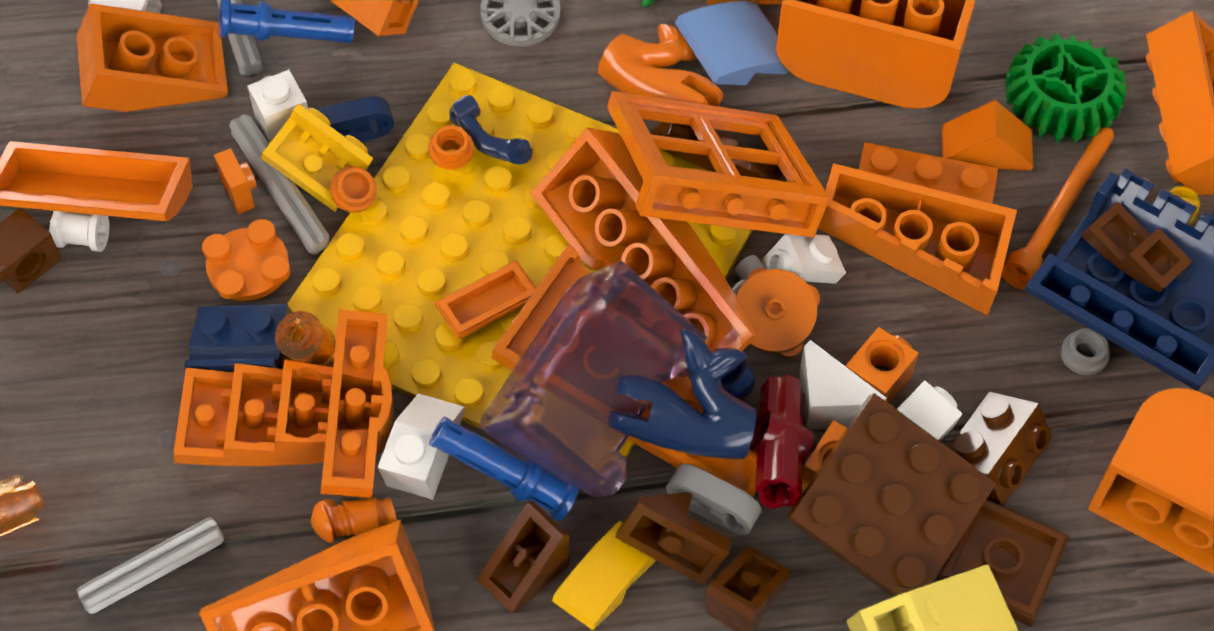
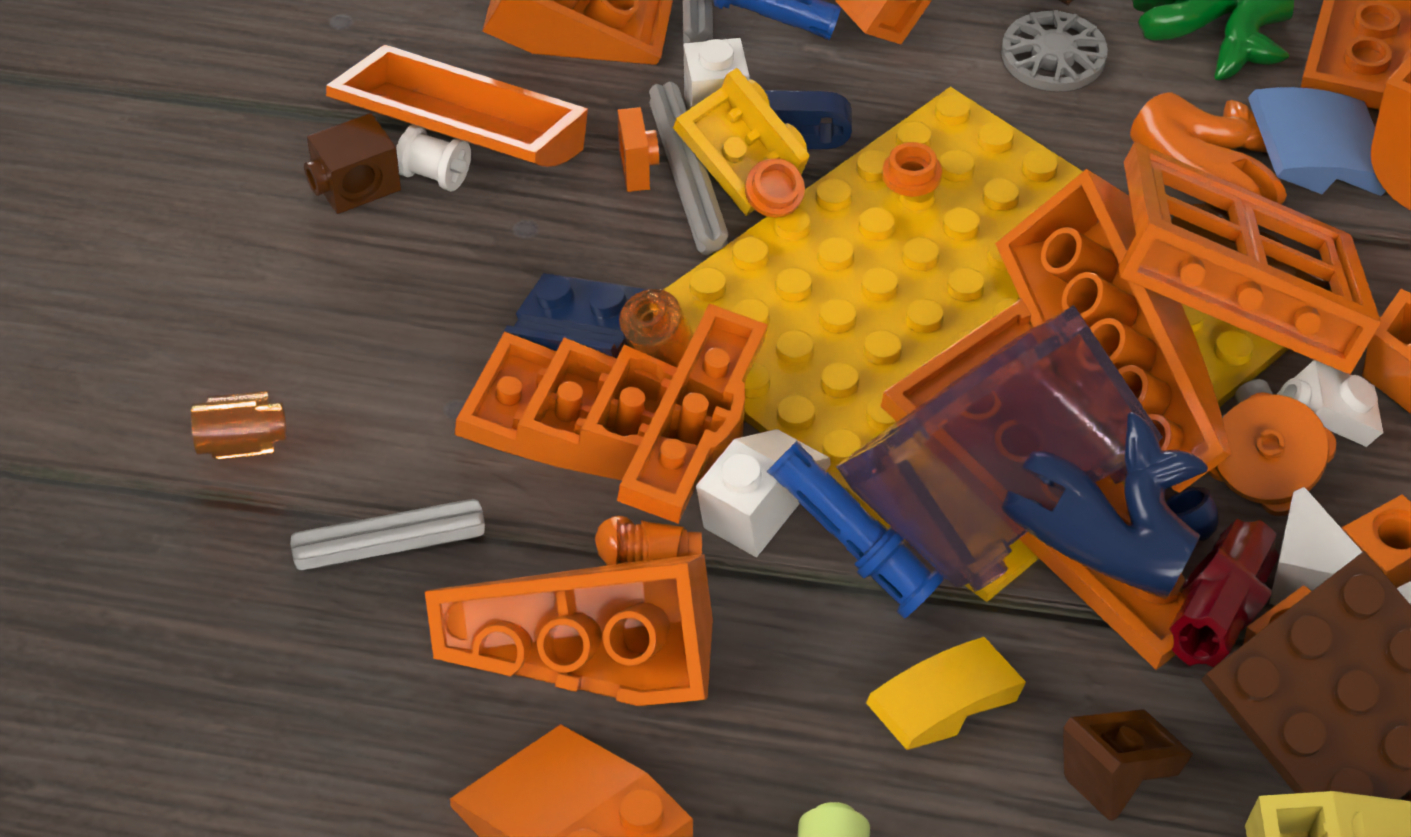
camera: 20 degrees right, 10 degrees down
orange piece [202,219,291,301] -> none
orange tile [434,260,536,340] -> none
dark blue piece [449,95,532,165] -> none
reddish brown slope [477,501,570,614] -> none
reddish brown slope [615,492,732,586] -> none
light grey beam [666,464,762,535] -> none

